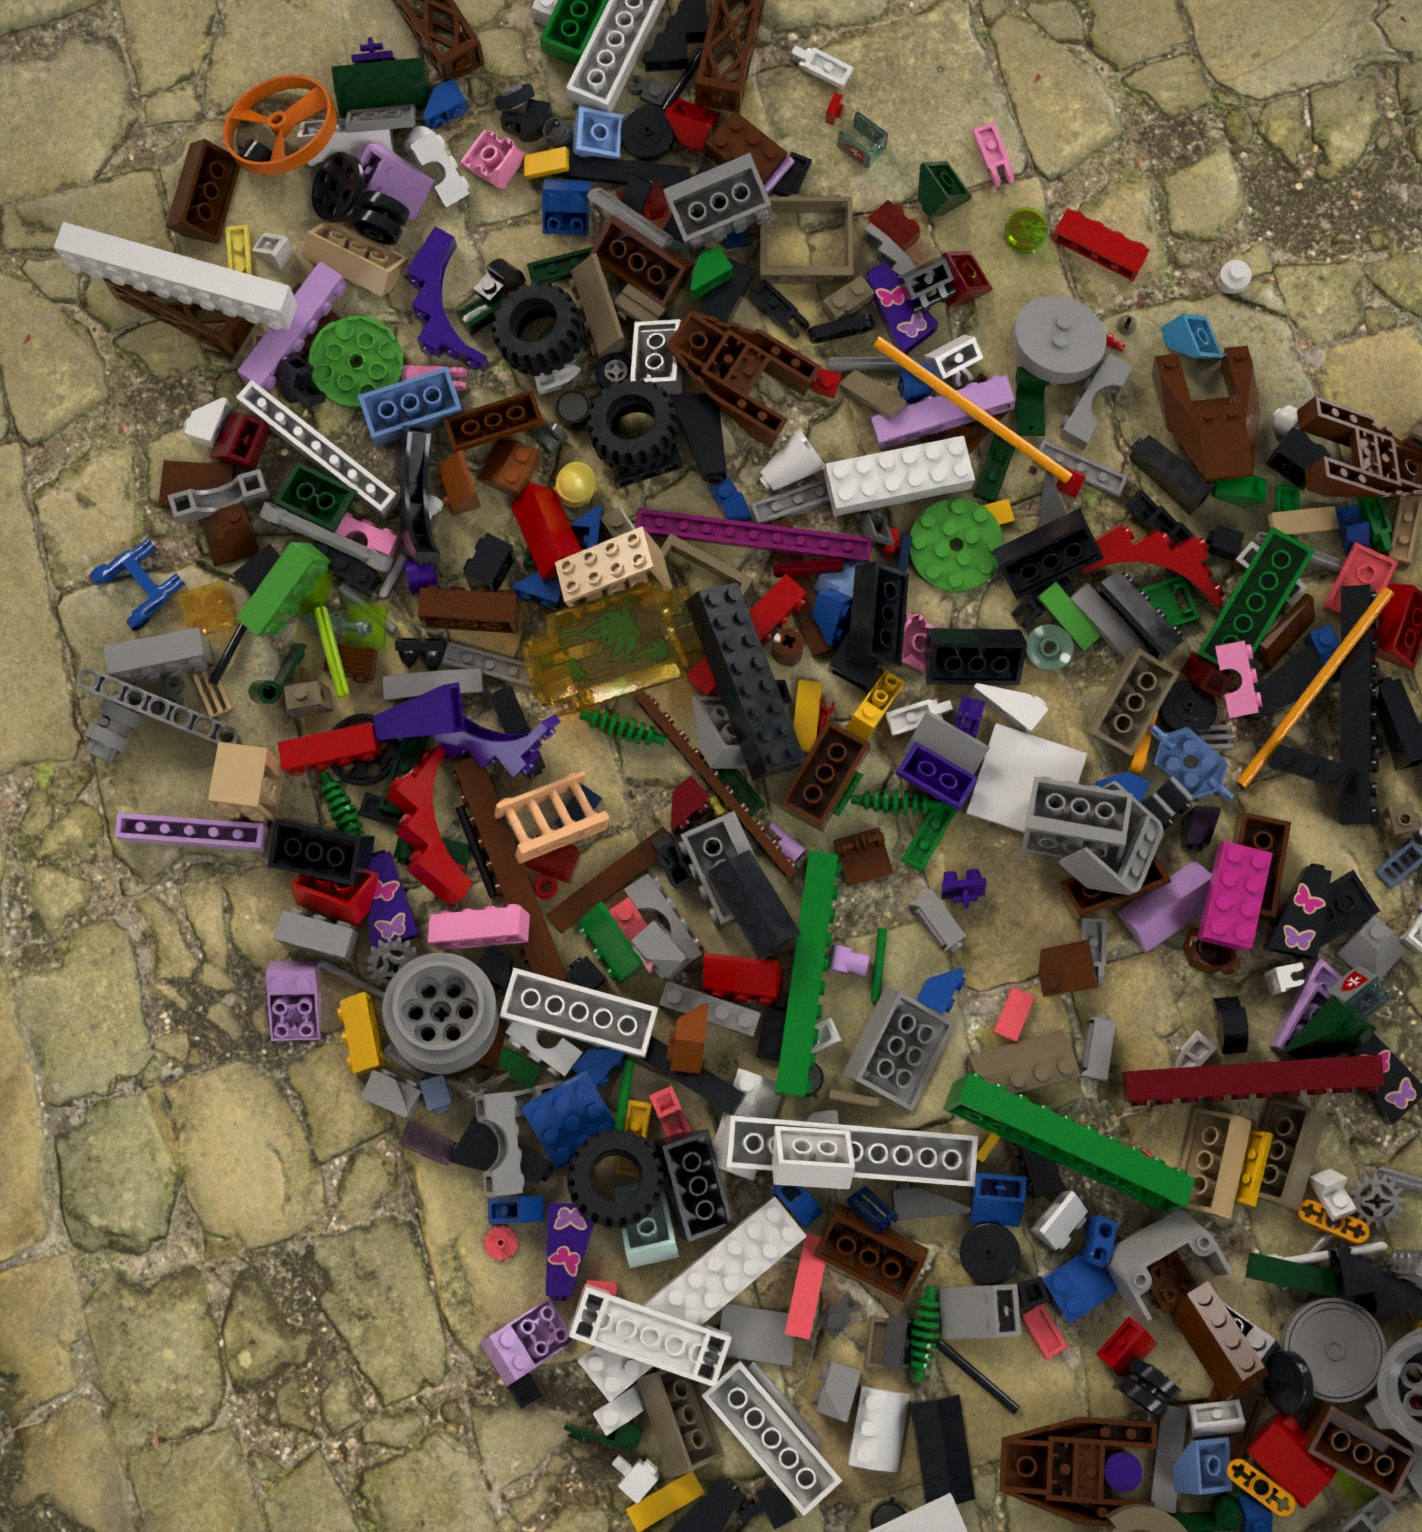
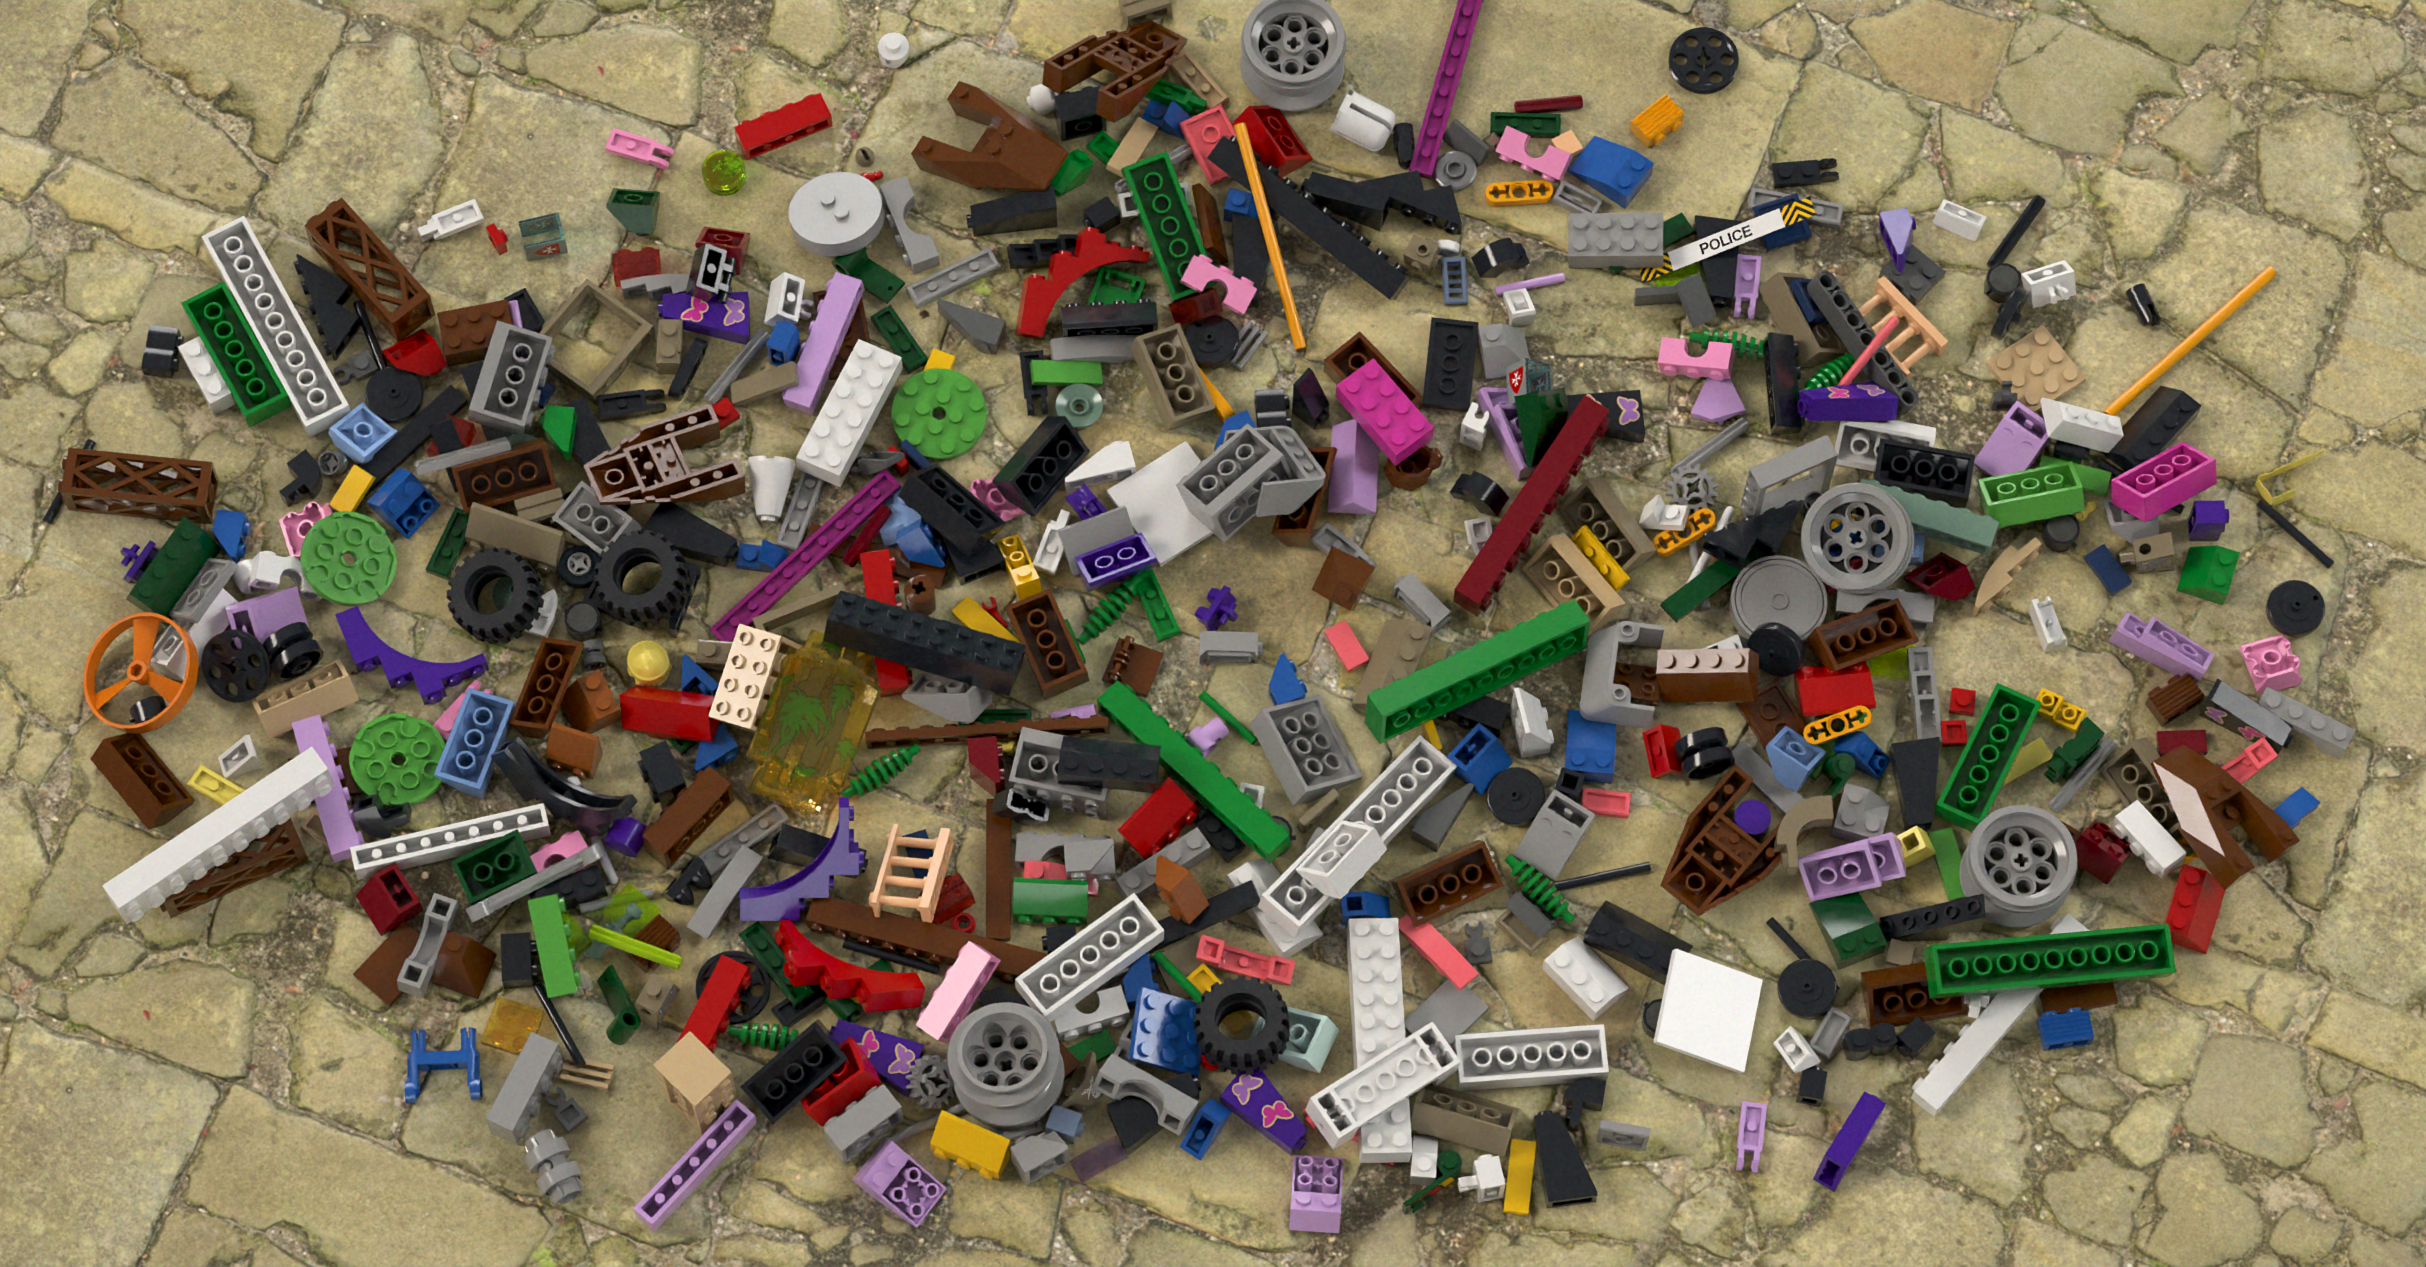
camera: 55 degrees left, 10 degrees down
light grey beam [77,668,238,745] -> none
white slope [183,397,232,448] -> none
dark purple slope [373,682,465,740] -> none
dark green brick [456,295,505,336] -> none
black brick [473,258,526,305] -> none
coral piece [484,1225,519,1261] -> none
black wheel [494,84,535,111] -> none
black tile [508,1373,543,1409] -> none
black slope [653,1129,734,1242] -> none
light grey slope [812,1360,861,1422] -> none
clear blue tile [847,1185,899,1234] -> none
light orange piece [873,336,1072,484] -> none
black slope [993,508,1104,600] -> none
red plate [1056,466,1086,498] -> none
blue leg [1082,1215,1118,1268] -> none
medium blue plate [1148,724,1234,802] -> none
dark azure slope [1161,314,1223,360] -> none
white slope [1188,1399,1245,1437] -> none
black slope [1263,864,1332,960] -> none
black brick [1271,744,1355,792] -> none
none -> bright green plate [300,511,397,607]

